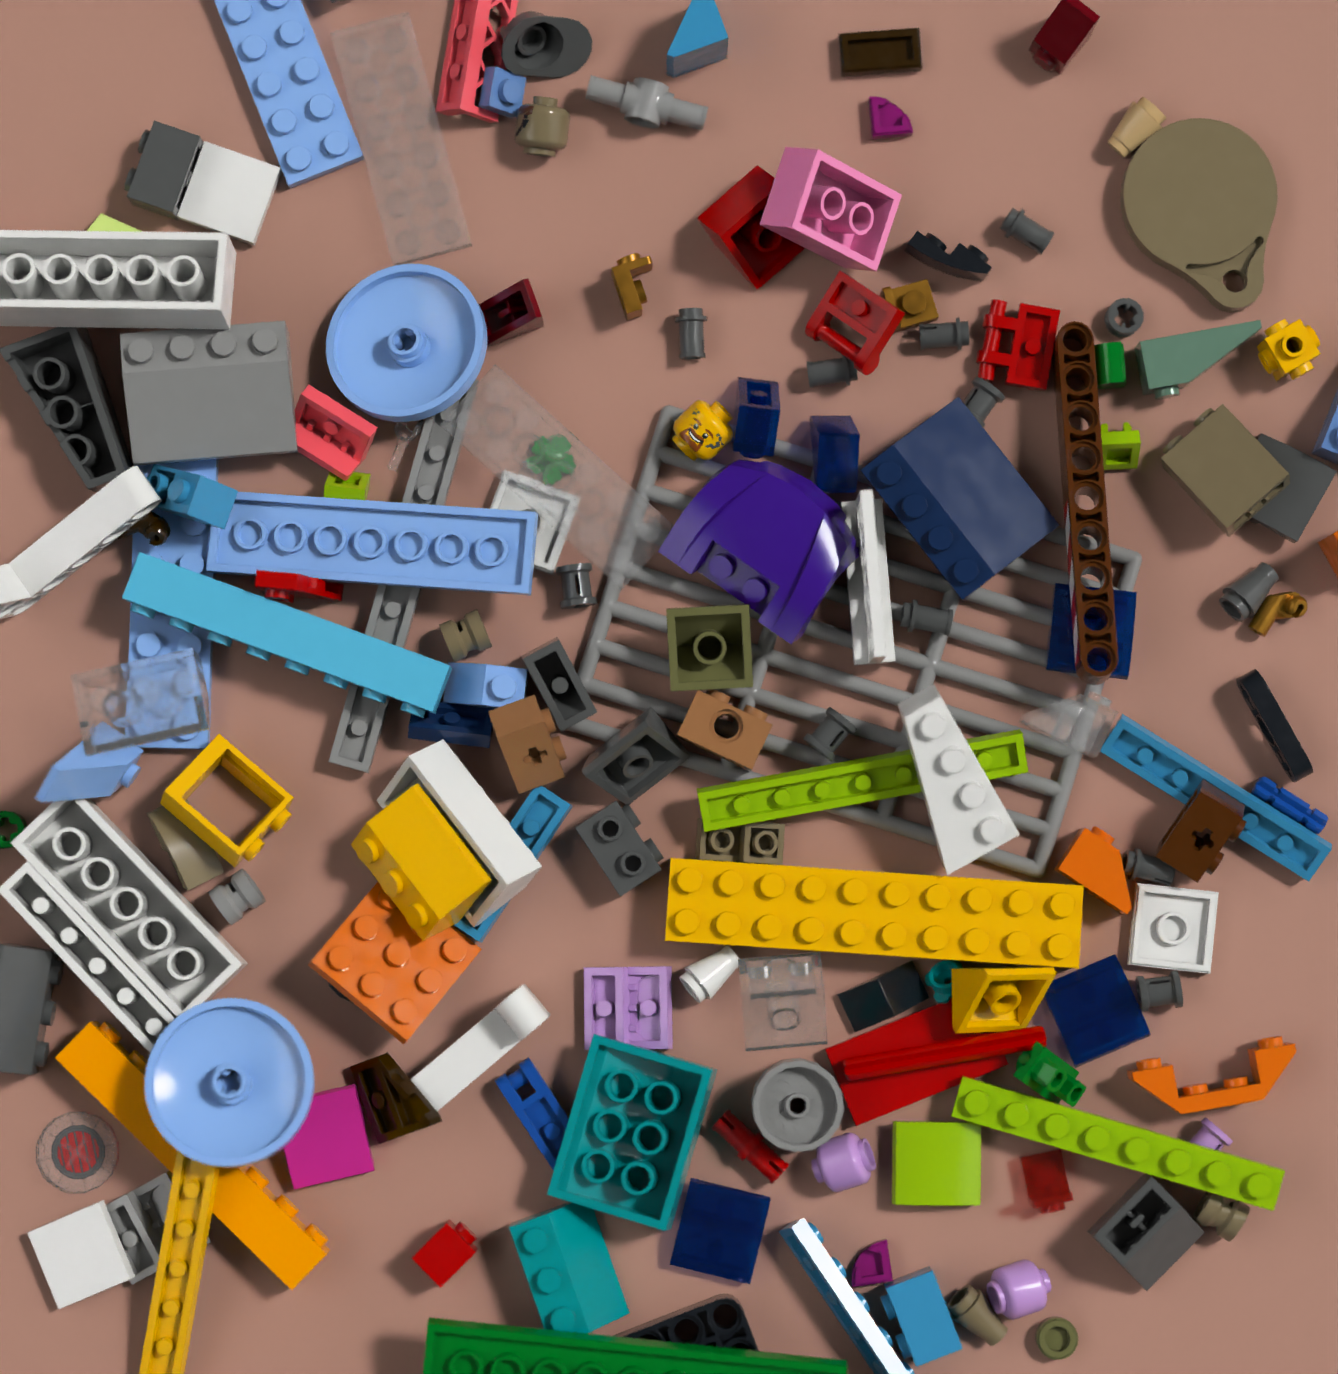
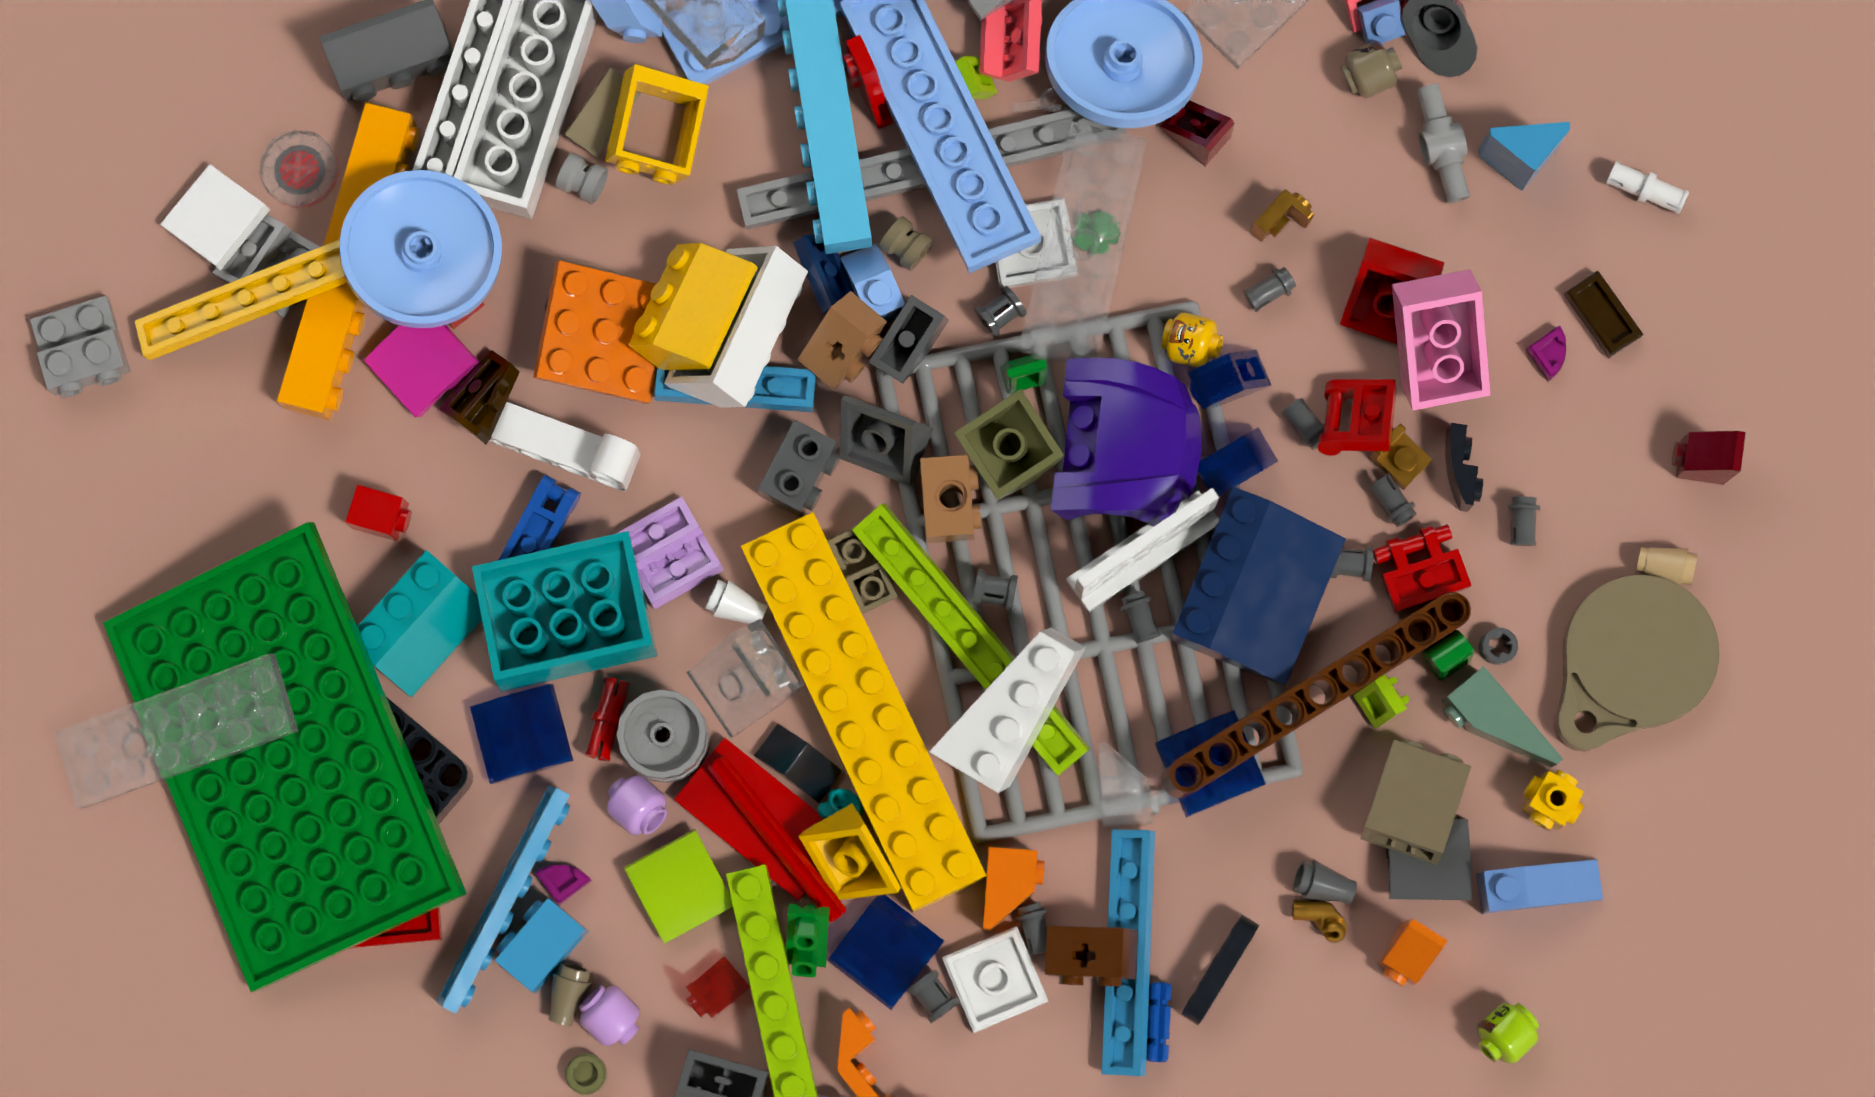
camera: 65 degrees right, 5 degrees down
none -> green slope [1000,355,1047,394]

